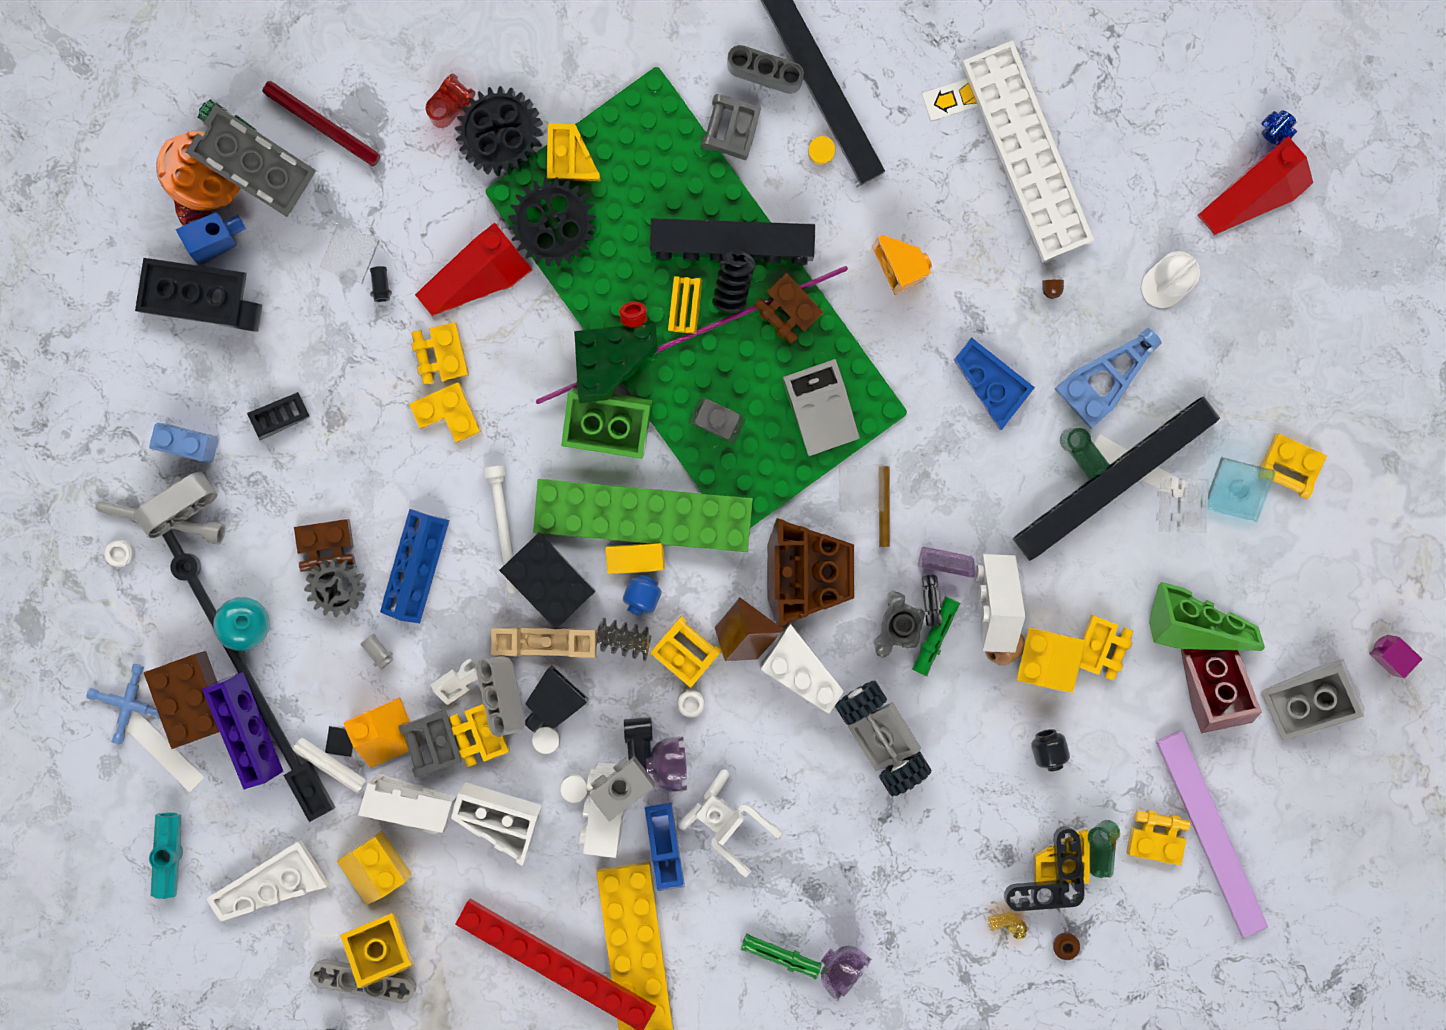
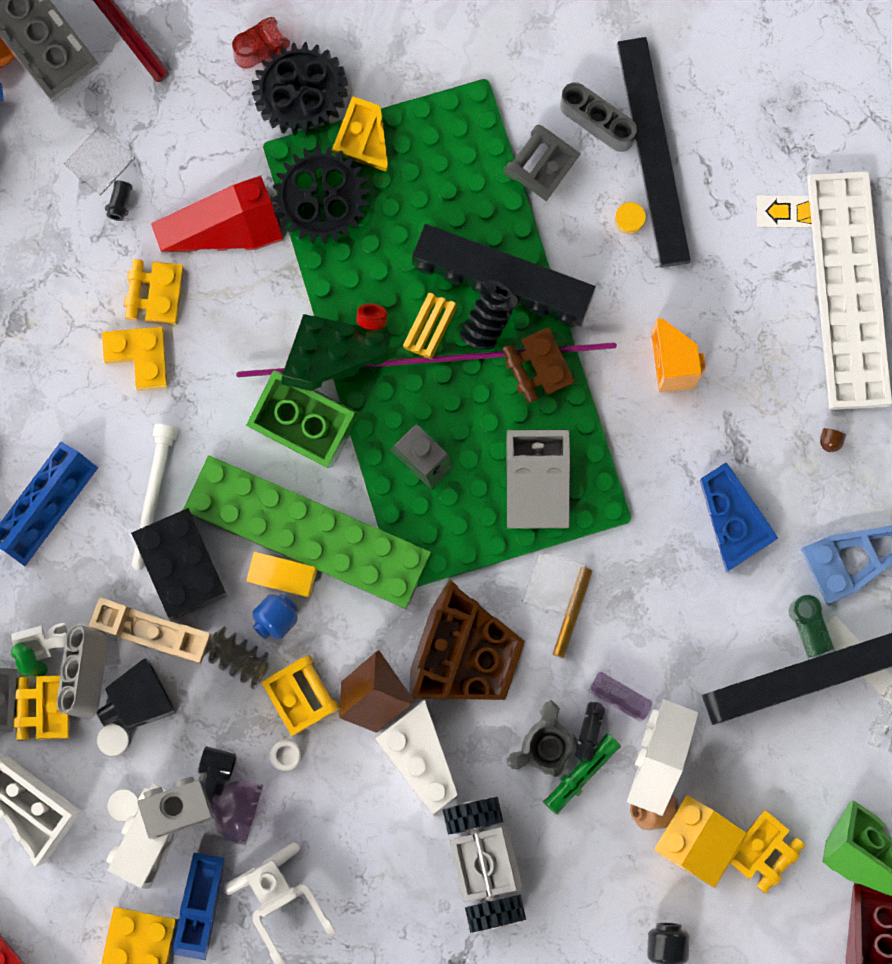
camera: 20 degrees right, 10 degrees down
none -> green arm [11,643,48,677]

